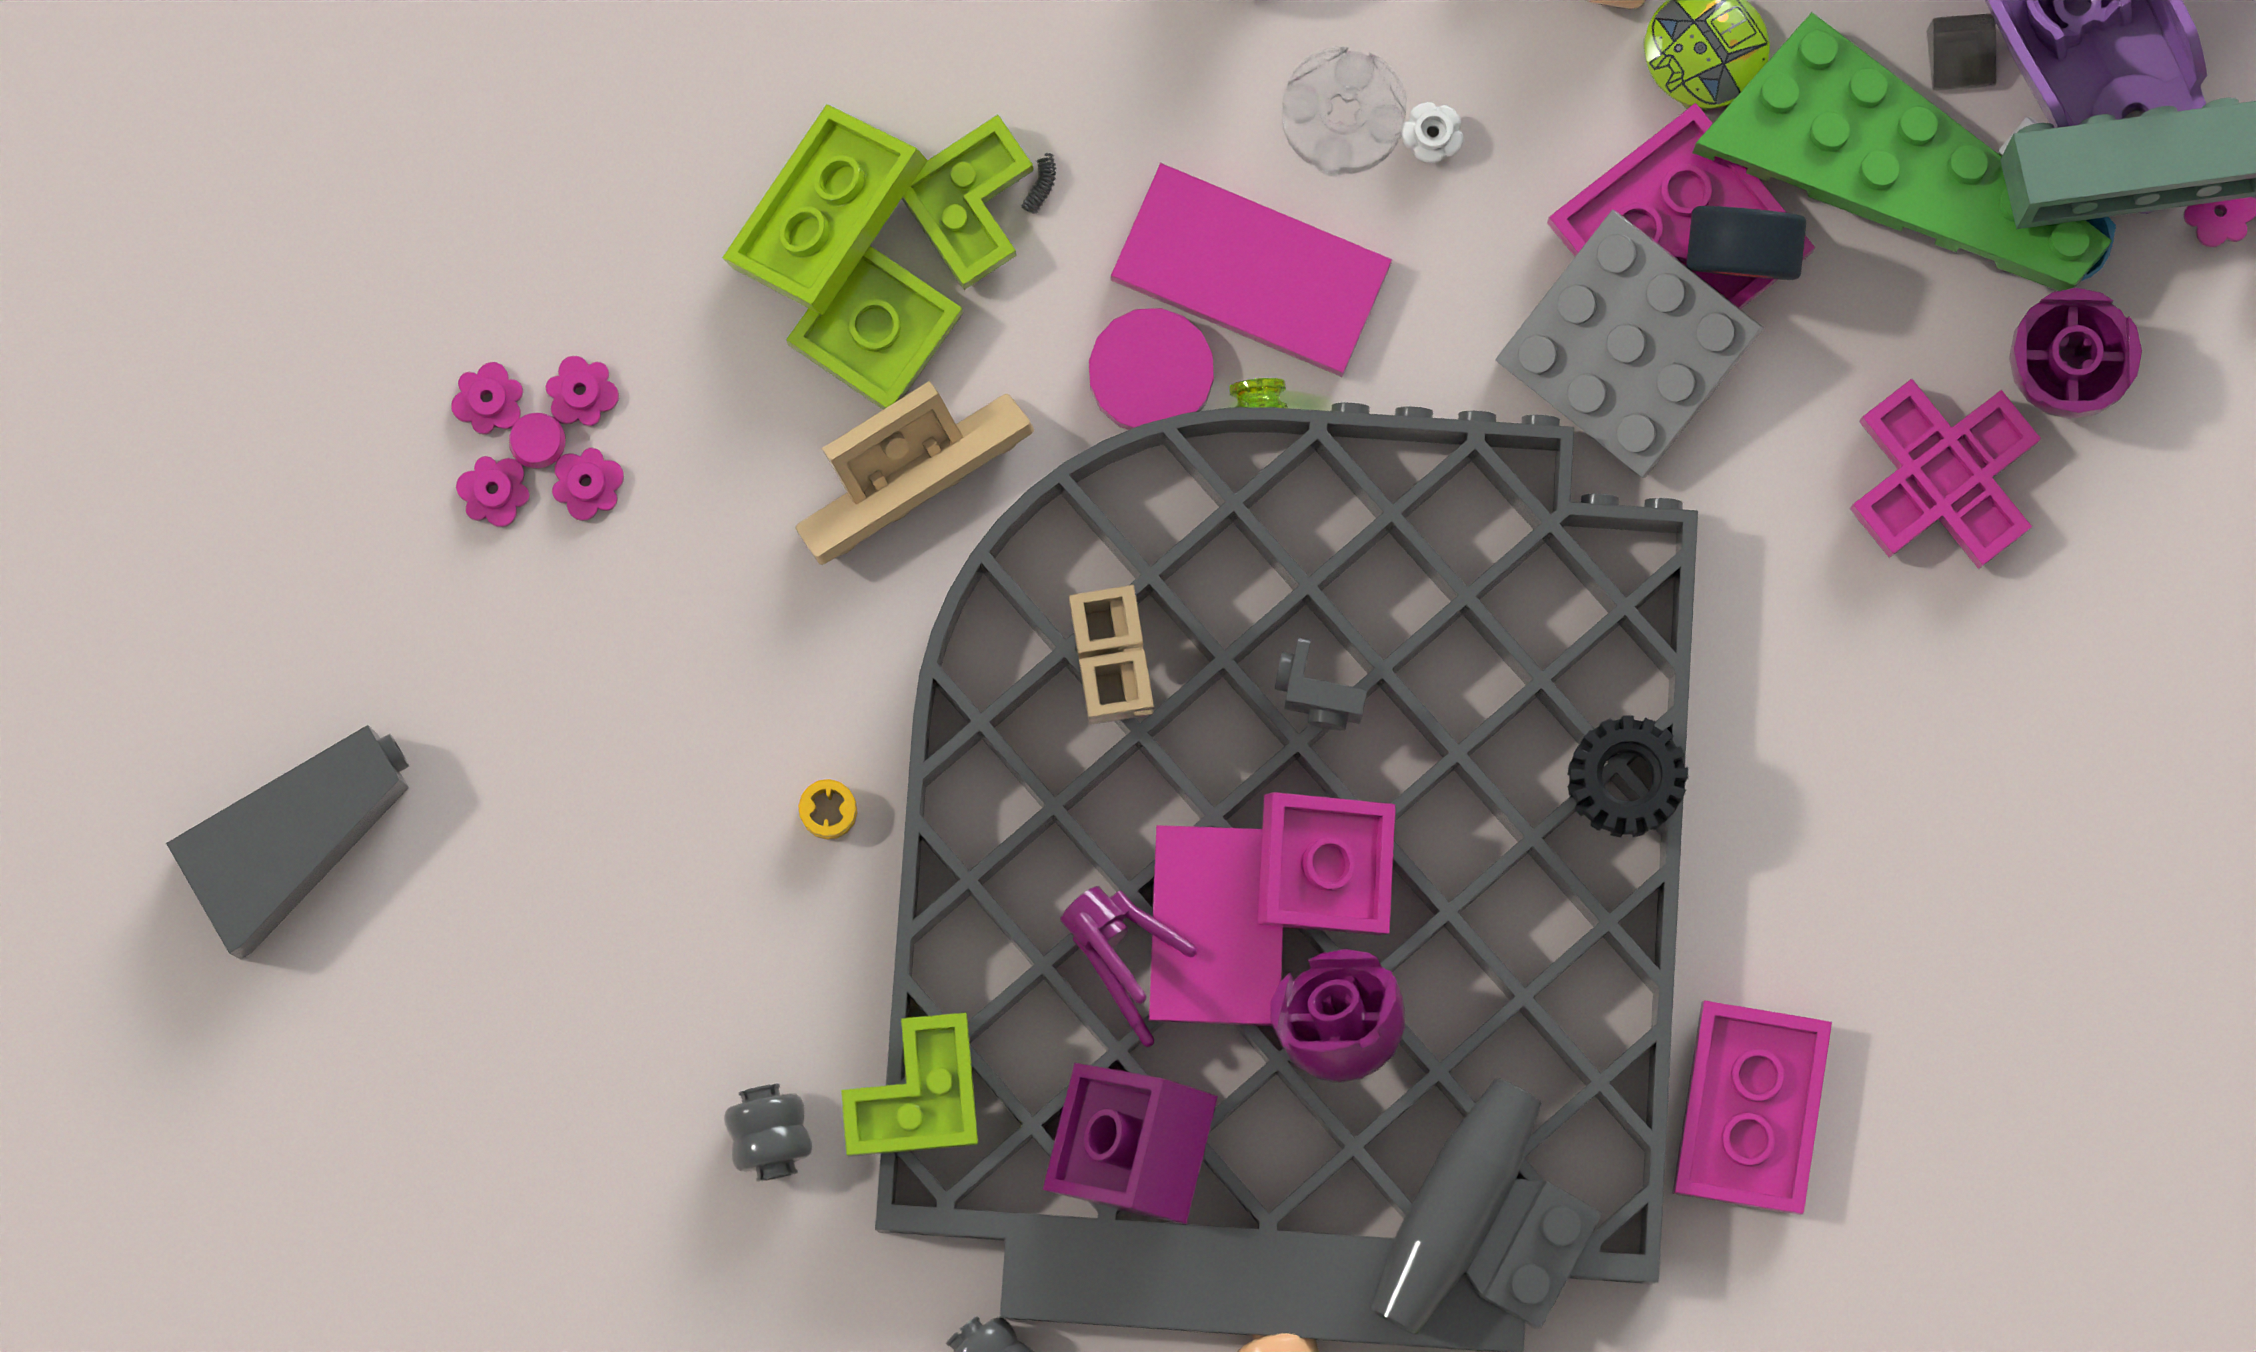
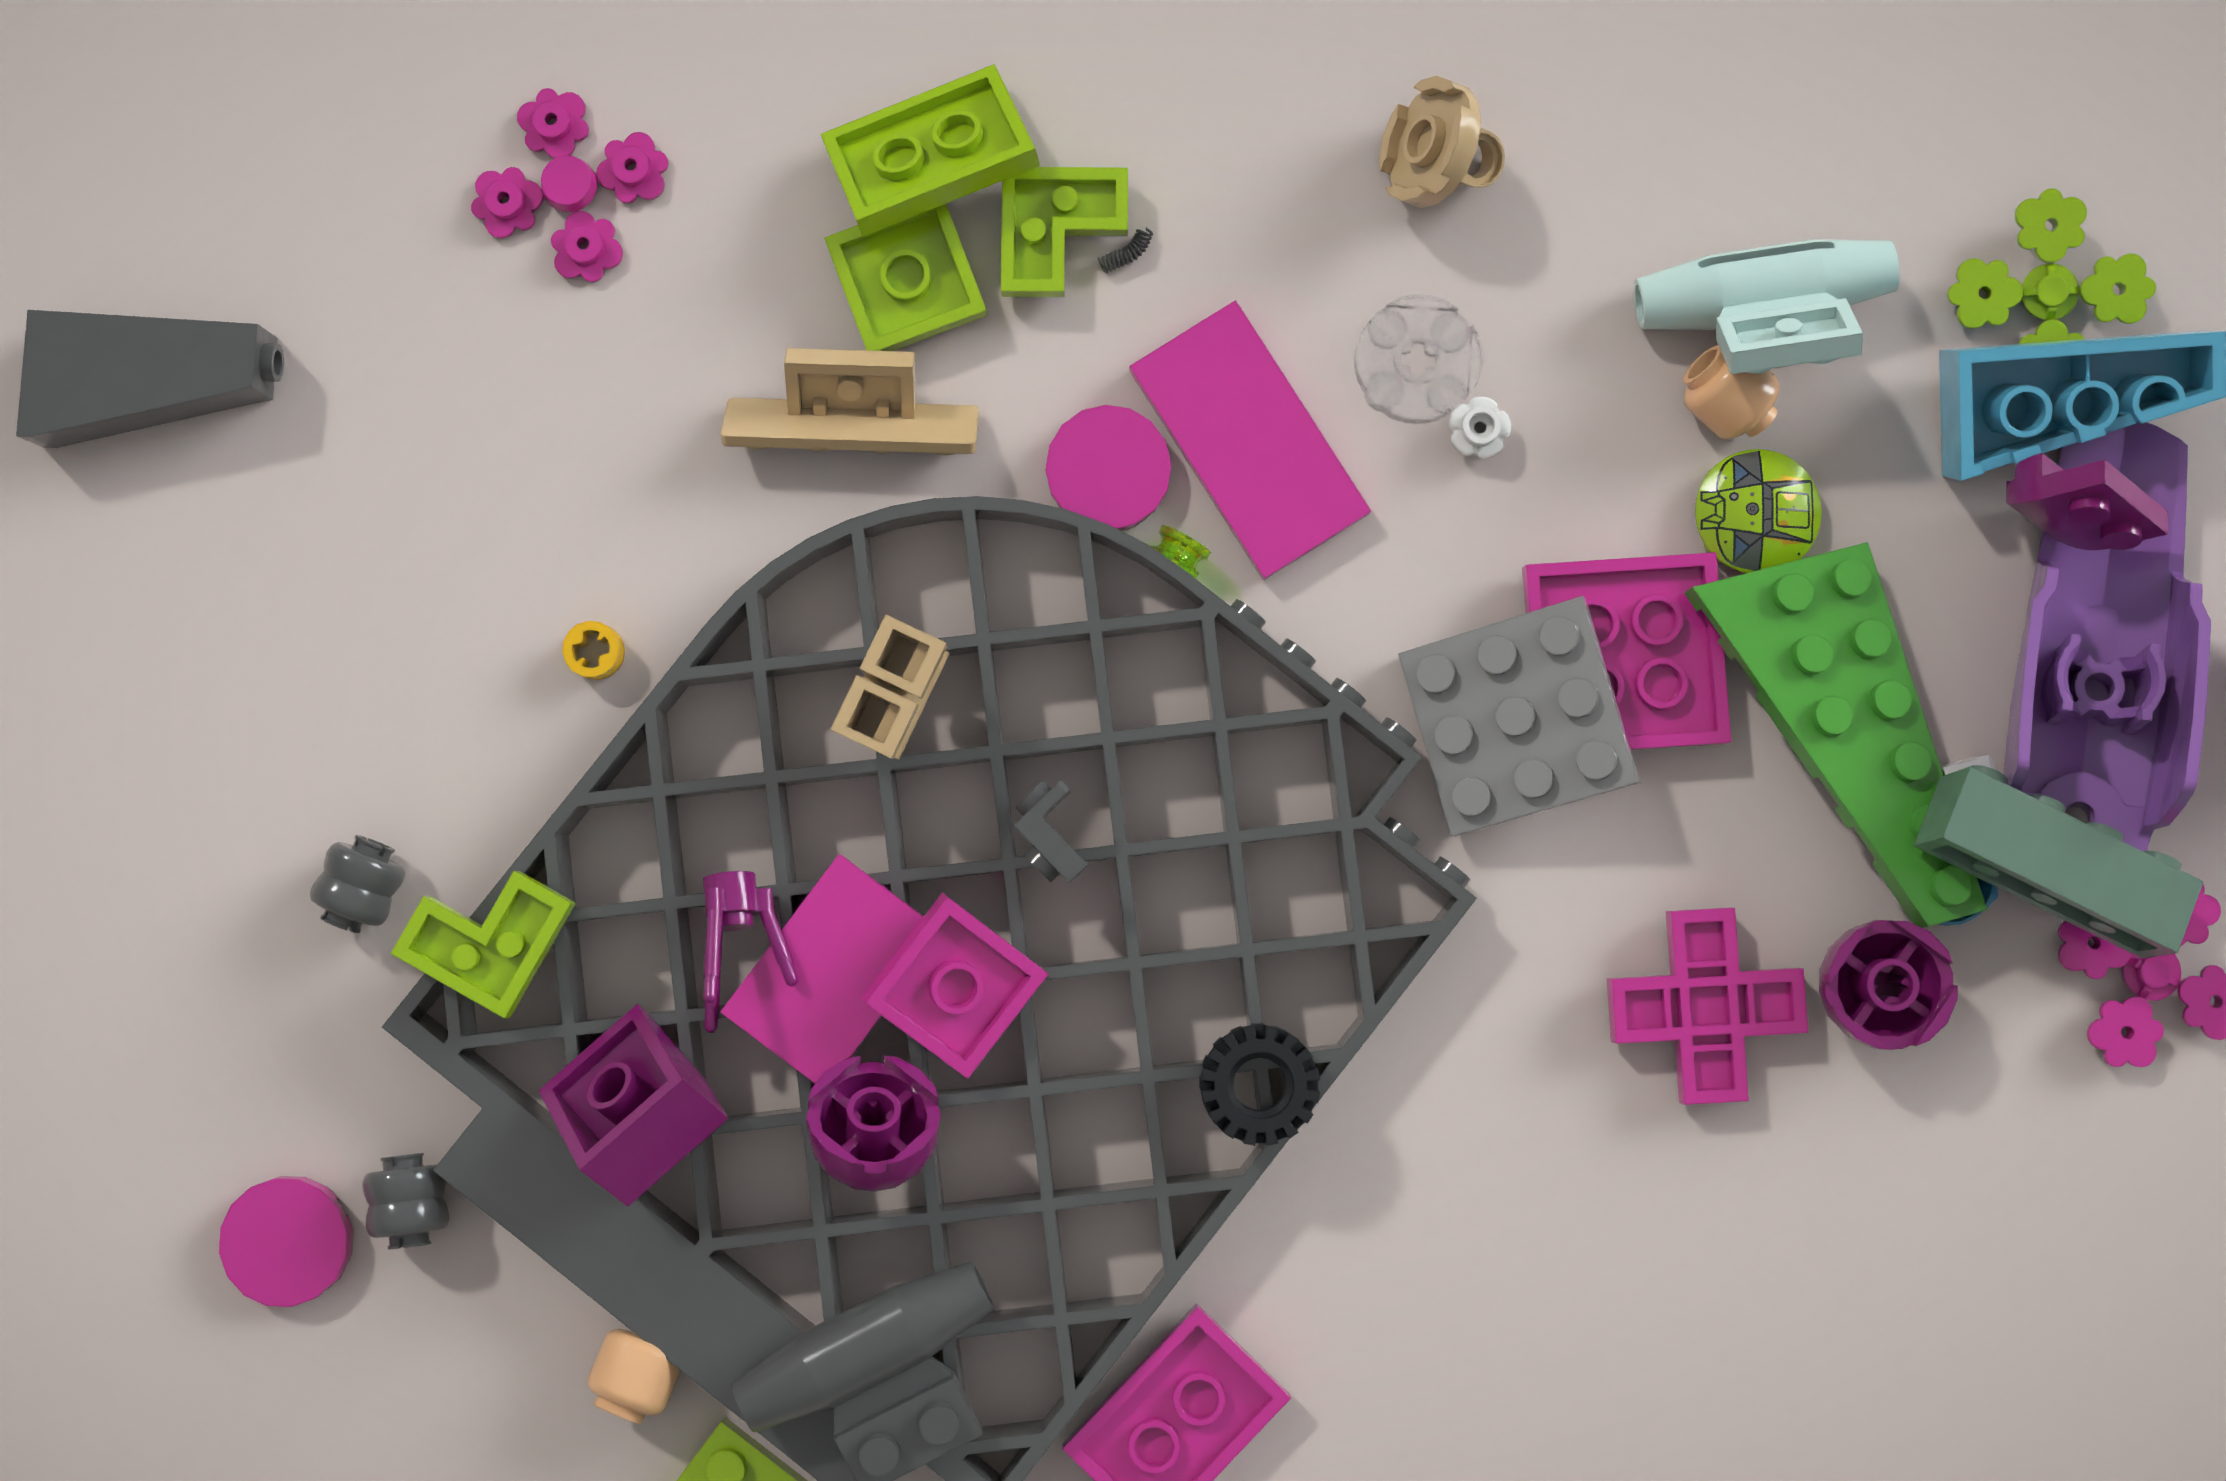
camera: 30 degrees right, 5 degrees up
black wheel [1687,206,1806,280] -> none
clear smoke slope [1927,14,1996,91] -> none

